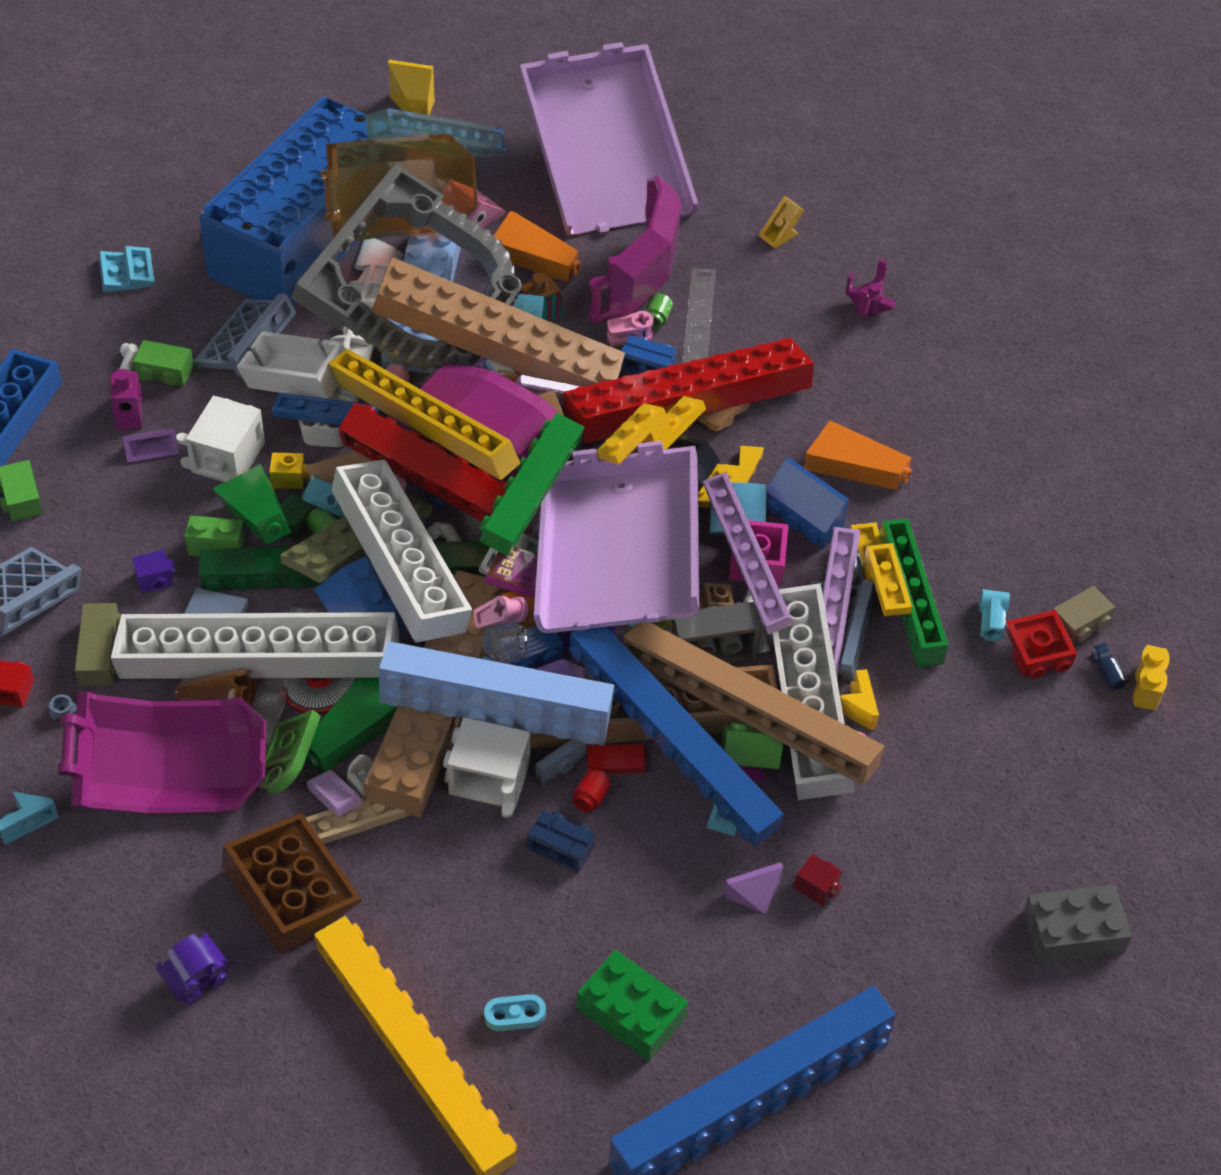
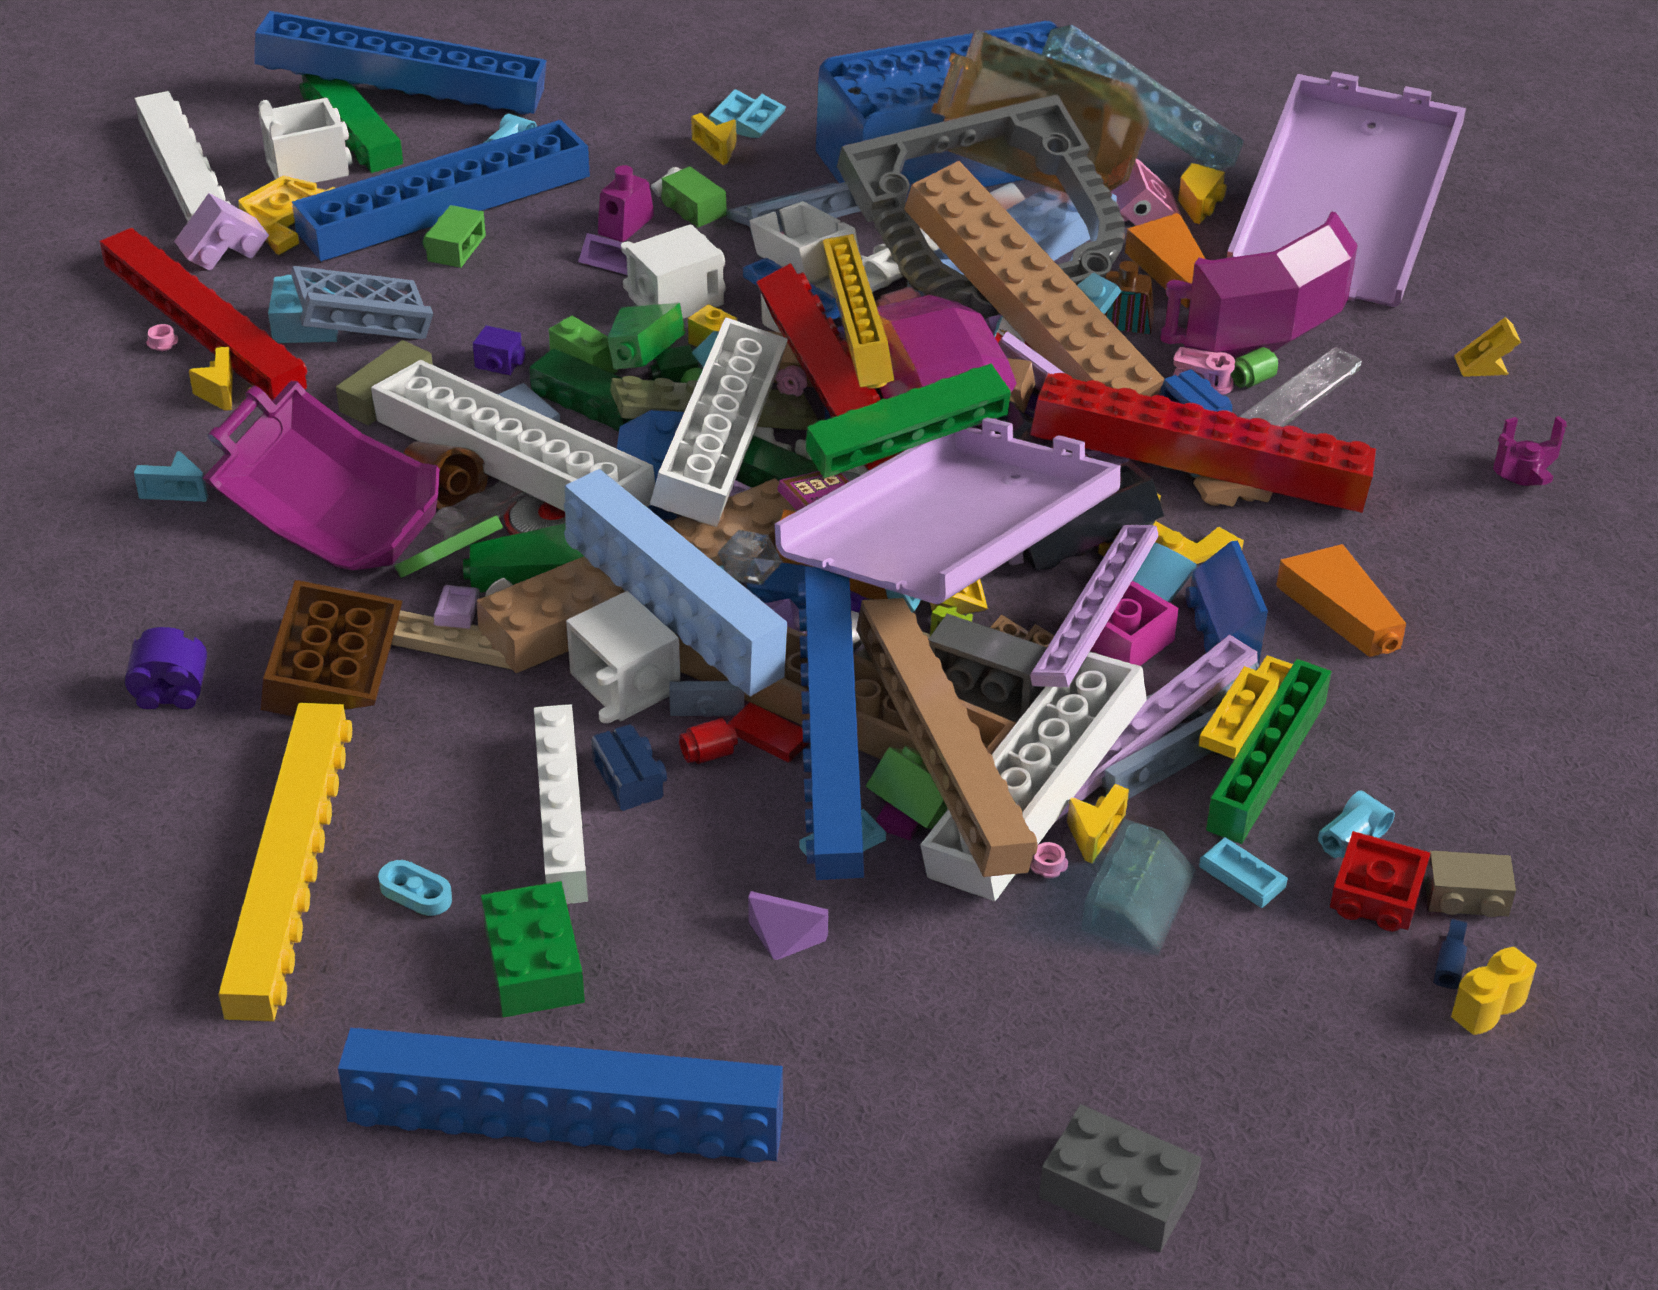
camera: 40 degrees right, 10 degrees down
yellow slope [388,60,434,118] -> none
bright pink piece [474,596,528,629] -> none
yellow bracket [596,396,706,465] -> none
dark red brick [794,854,842,907] -> none
none -> white brick [534,704,588,904]
none -> yellow slope [691,113,736,165]
none -> clear light blue slope [1082,819,1196,955]
none -> yellow slope [1178,163,1227,224]
none -> medium azure plate [1199,837,1288,908]

